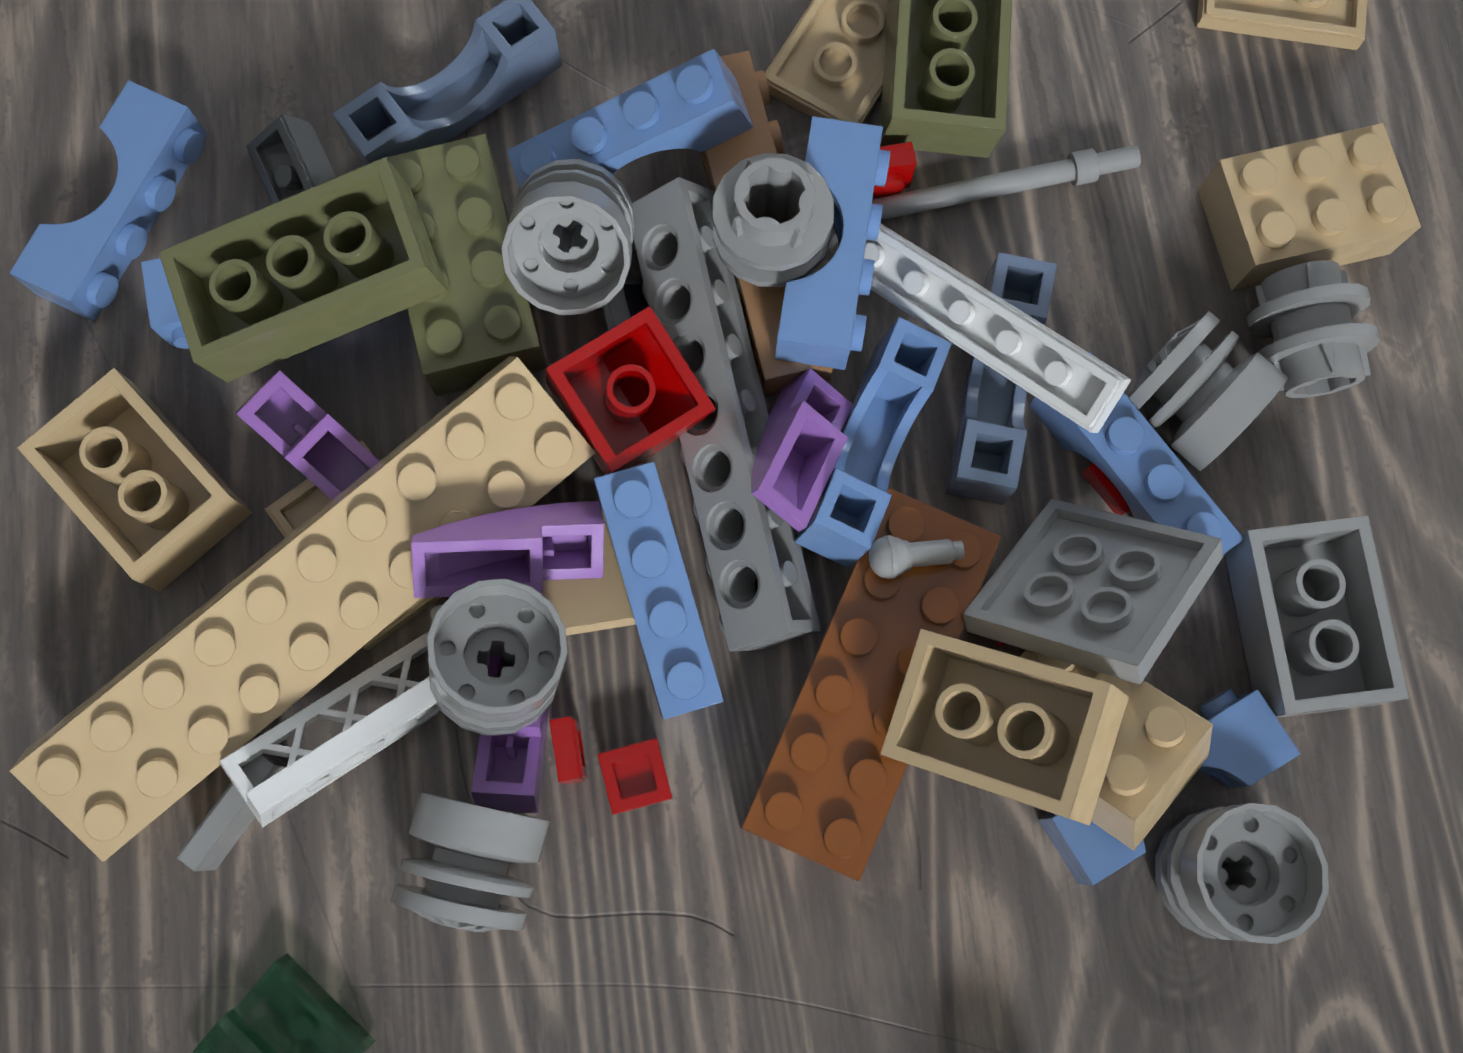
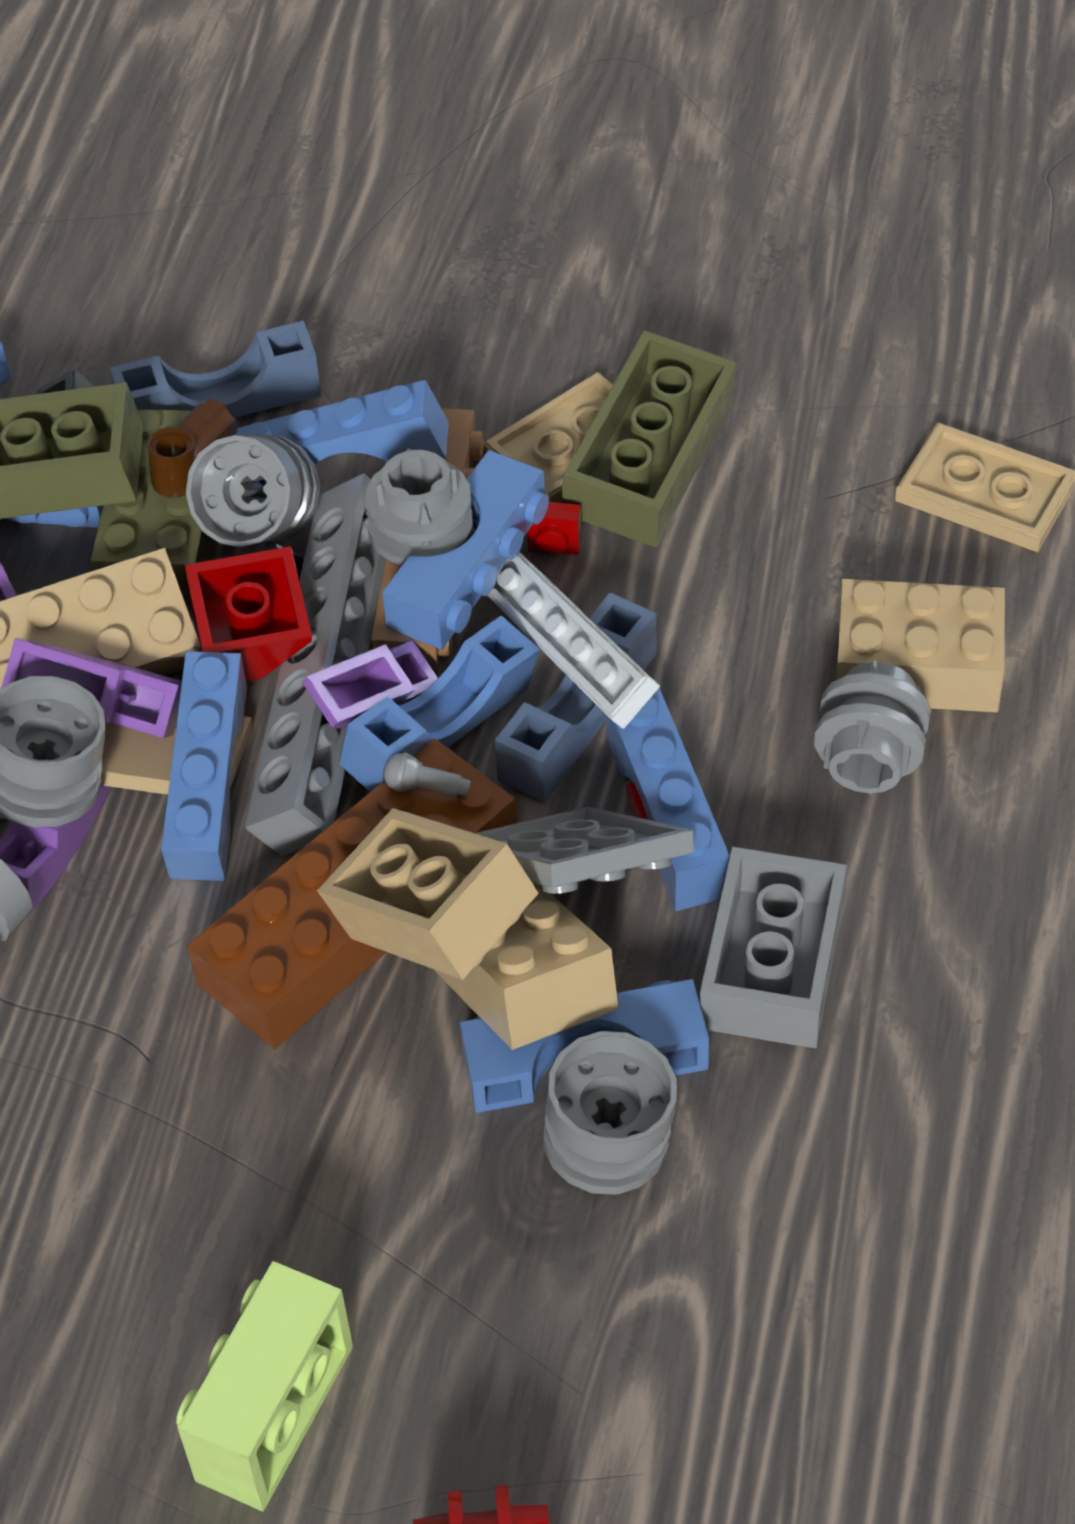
camera: 25 degrees right, 25 degrees down
red tile [549,716,588,785] -> none
red plate [597,738,673,815] -> none
light grey bar [872,145,1141,220] -> none
light grey wheel [1129,311,1288,471] -> none
none -> reddish brown piece [147,398,237,497]

